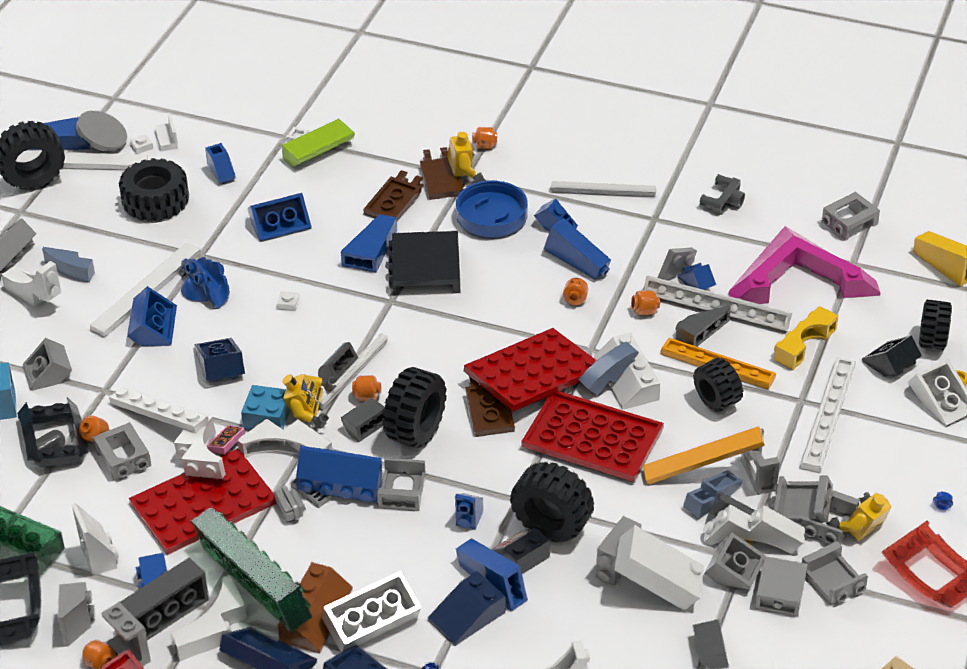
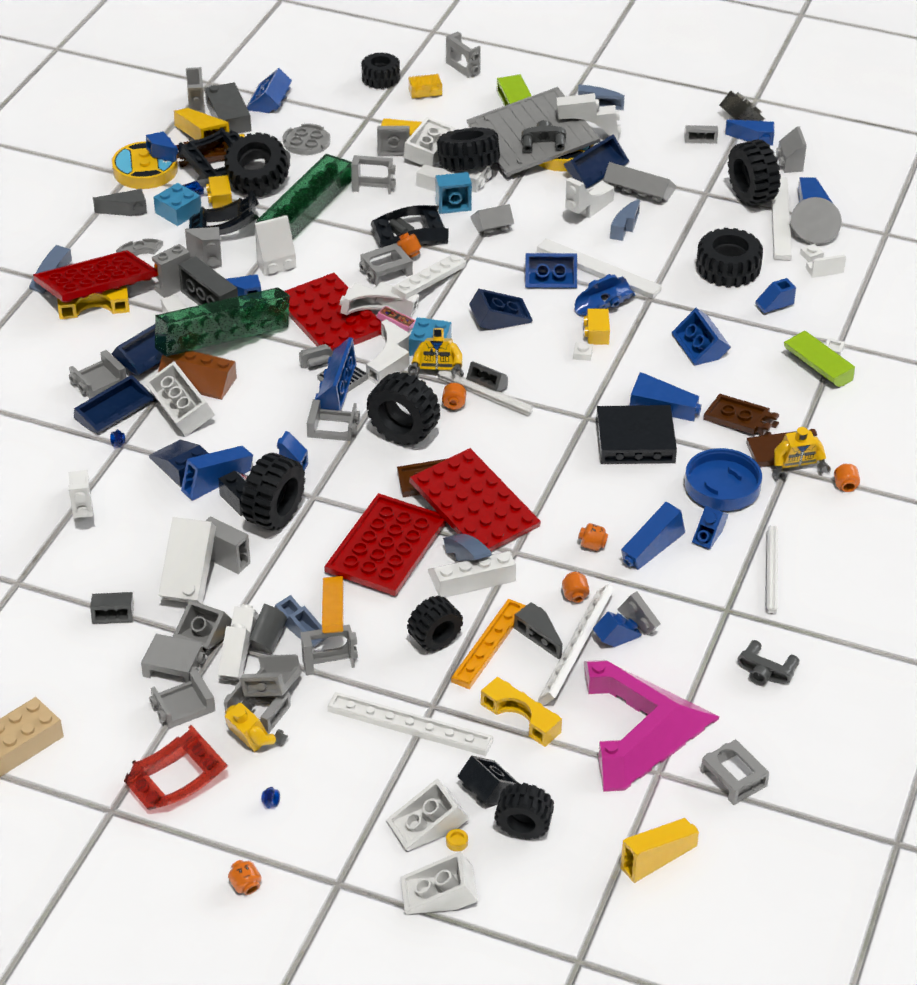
camera: 90 degrees right, 0 degrees up
none -> yellow brick [584,309,610,345]

